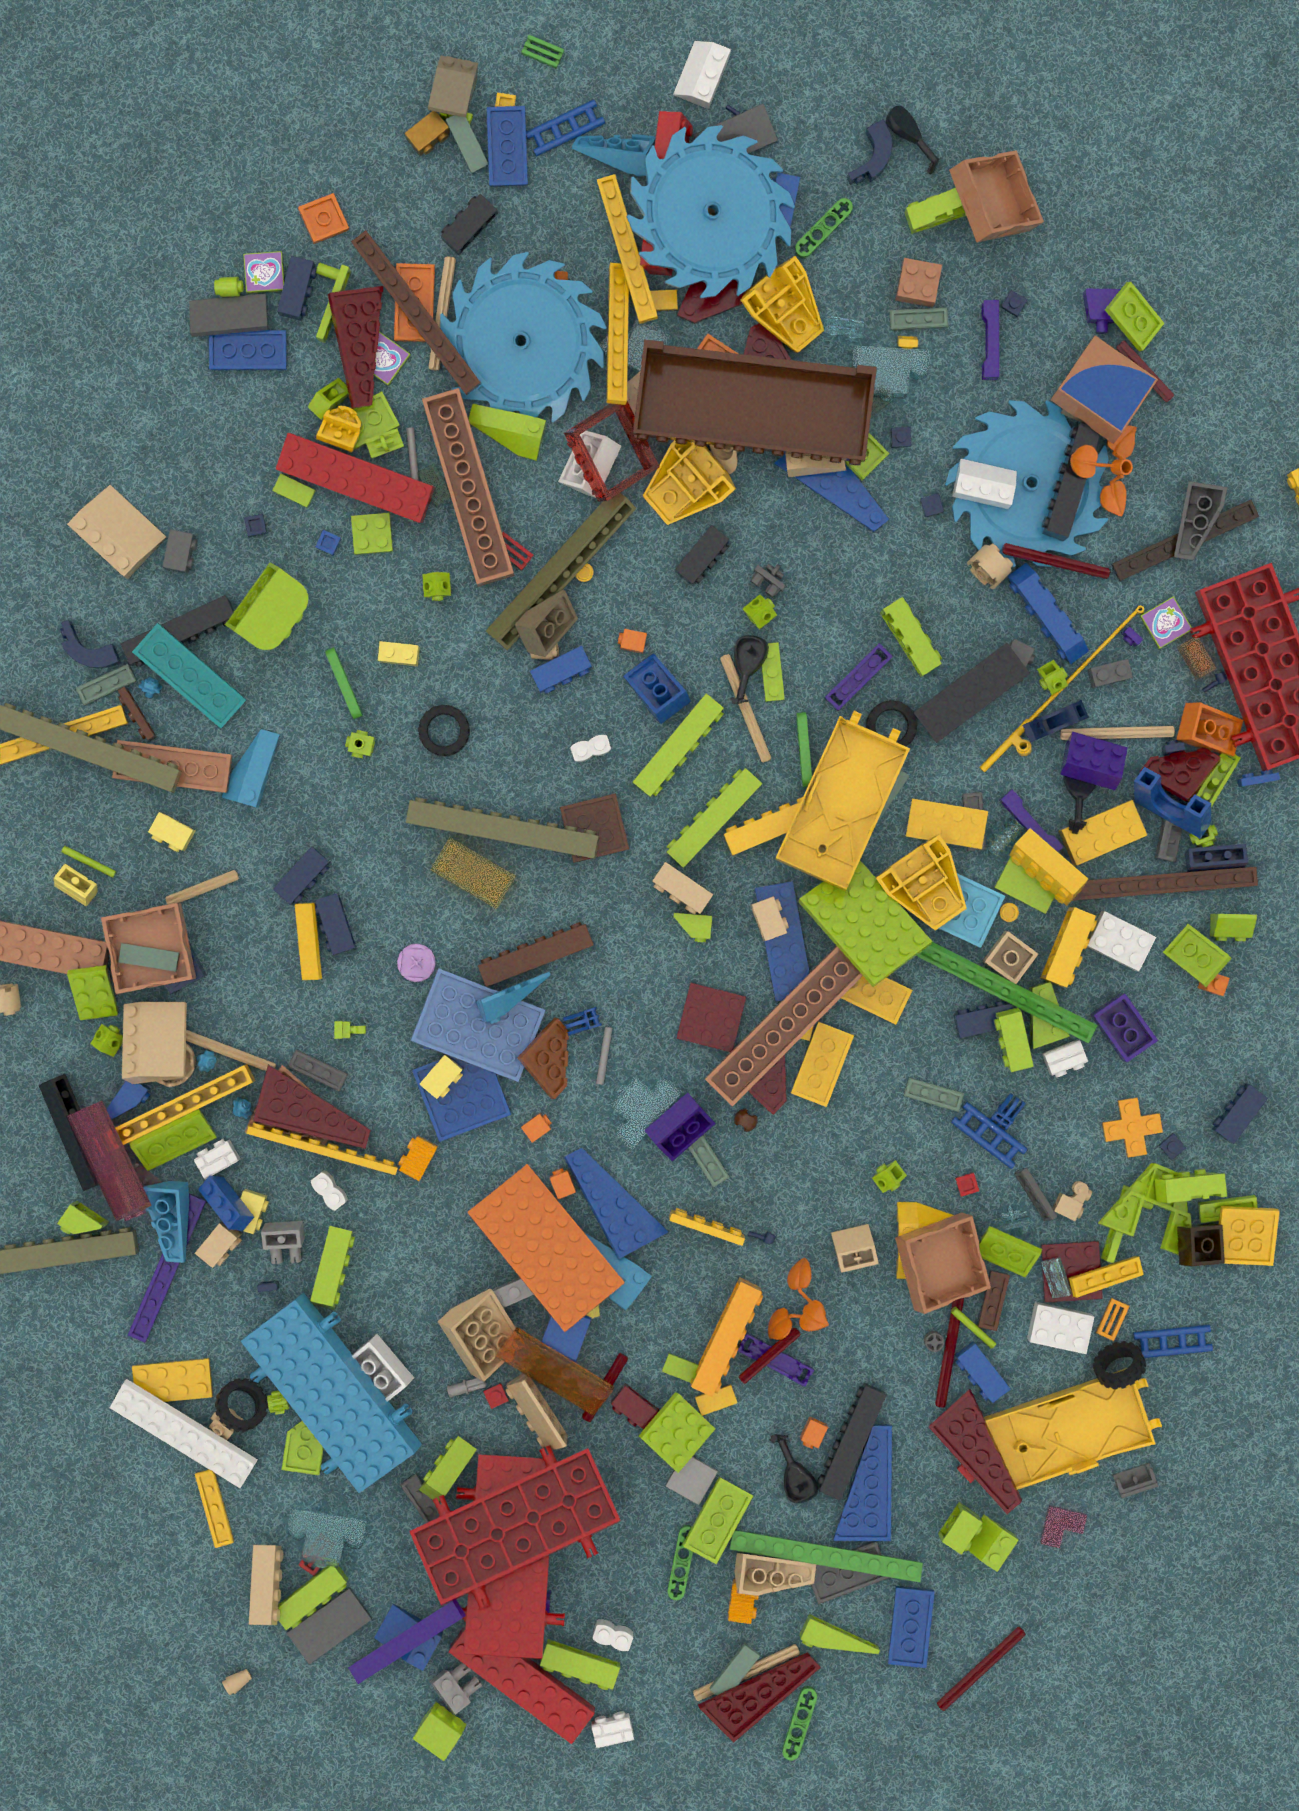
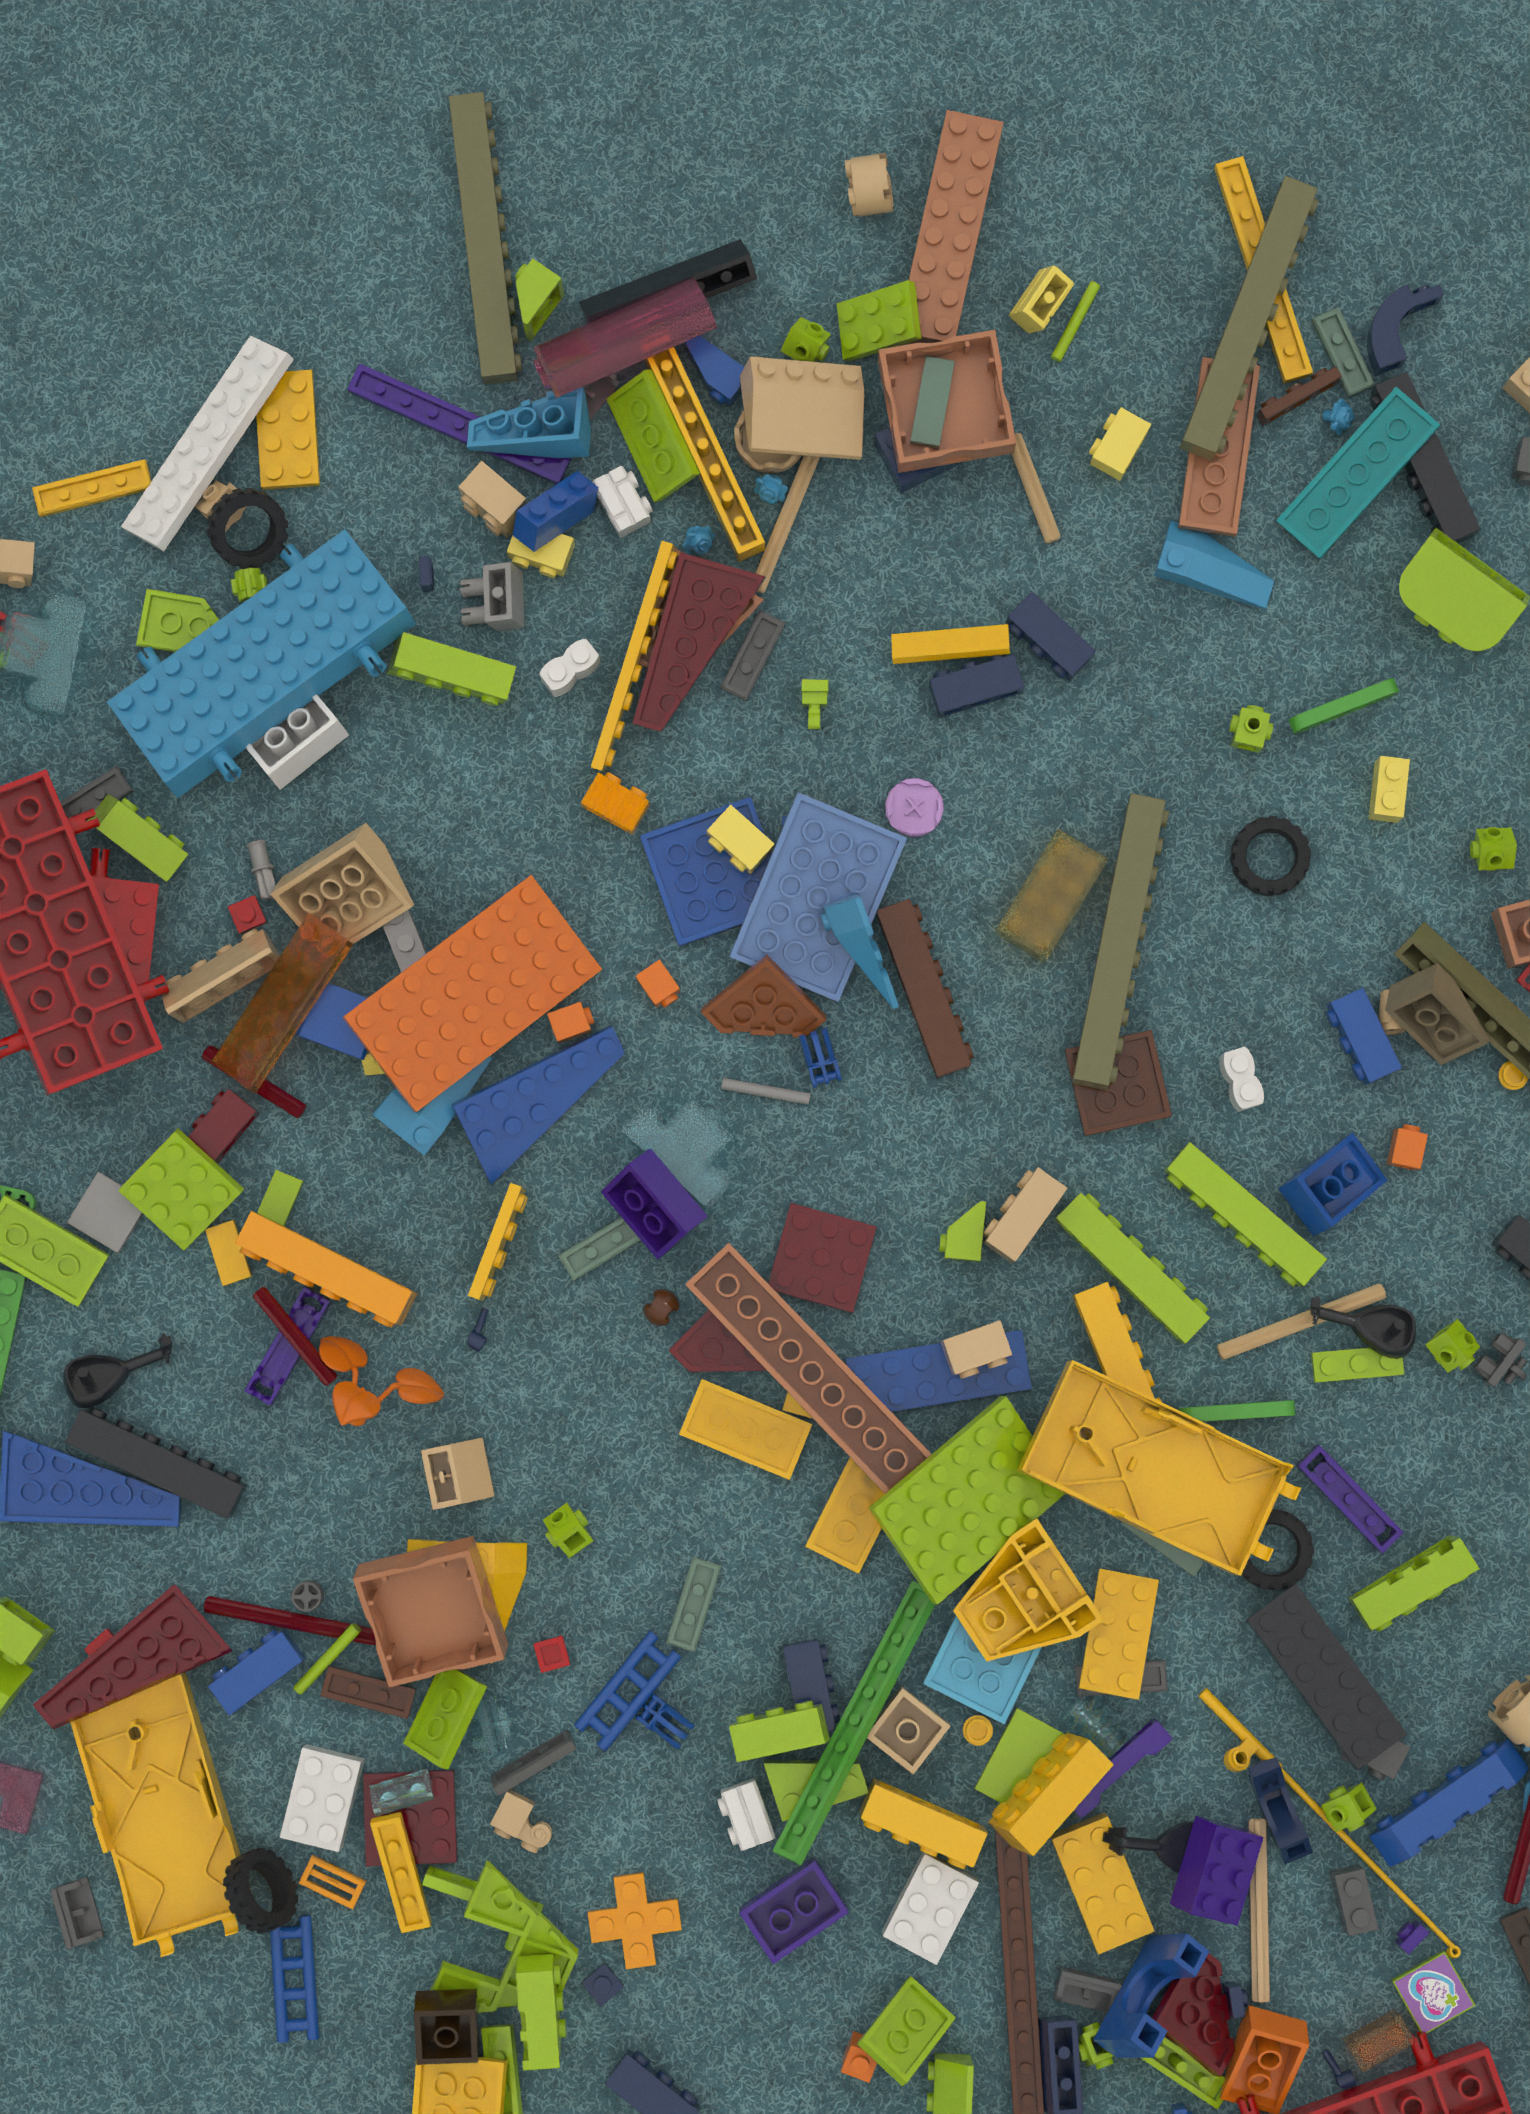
camera: 90 degrees right, 5 degrees down
orange brick [800,1416,828,1449] -> none

